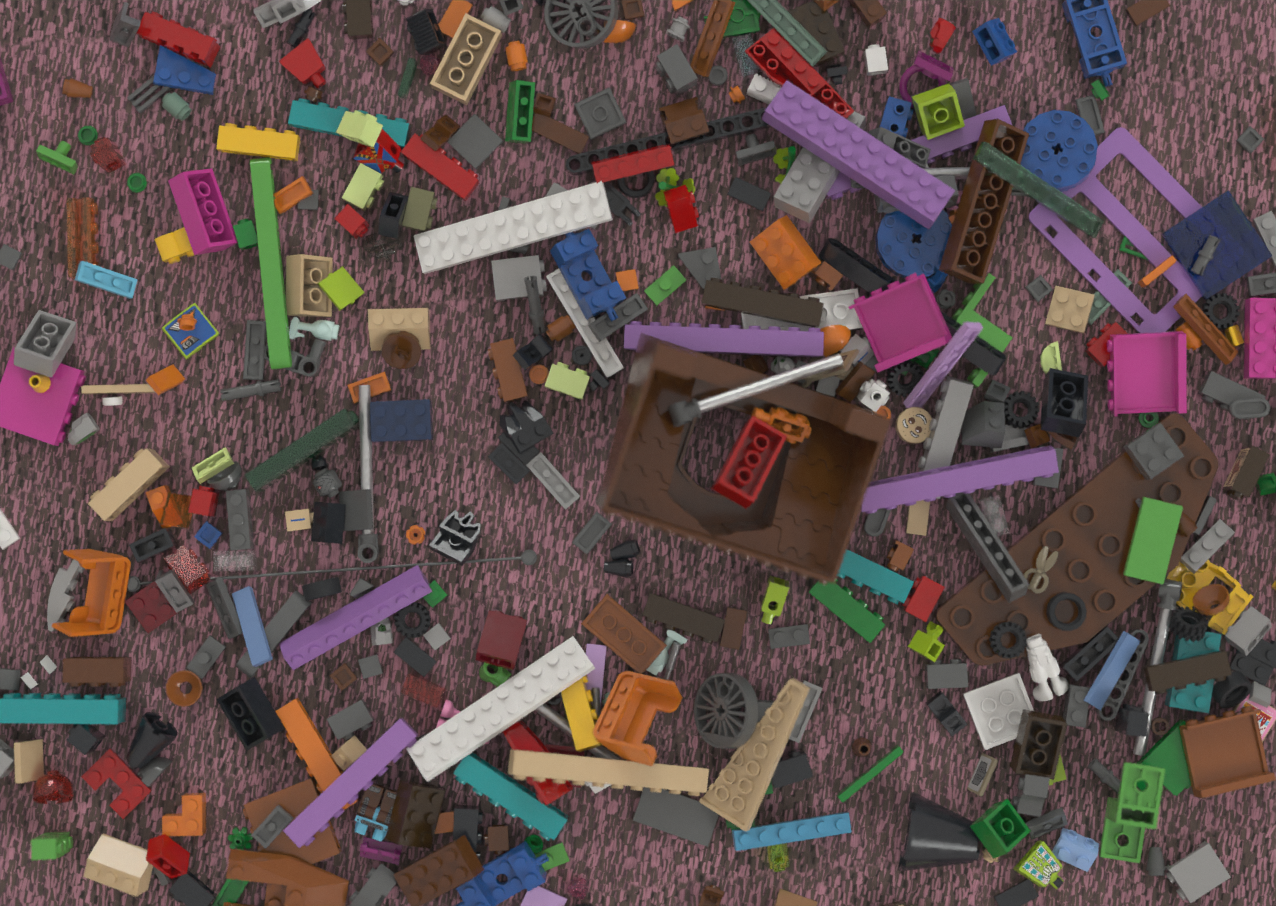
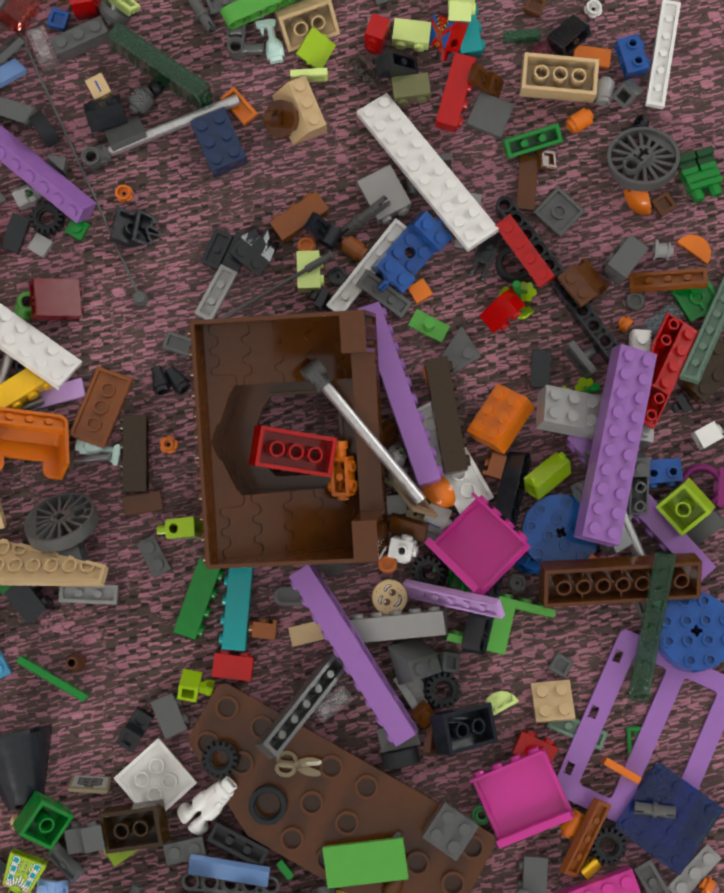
camera: 70 degrees right, 5 degrees down
none -> orange plate [160,435,178,454]
none -> dark grey piece [216,250,335,319]
none -> green tile [276,857,295,880]
none -> yellowish green tile [290,68,328,83]
none -> black tyre [381,745,420,770]
none -> lime brick [524,452,571,500]

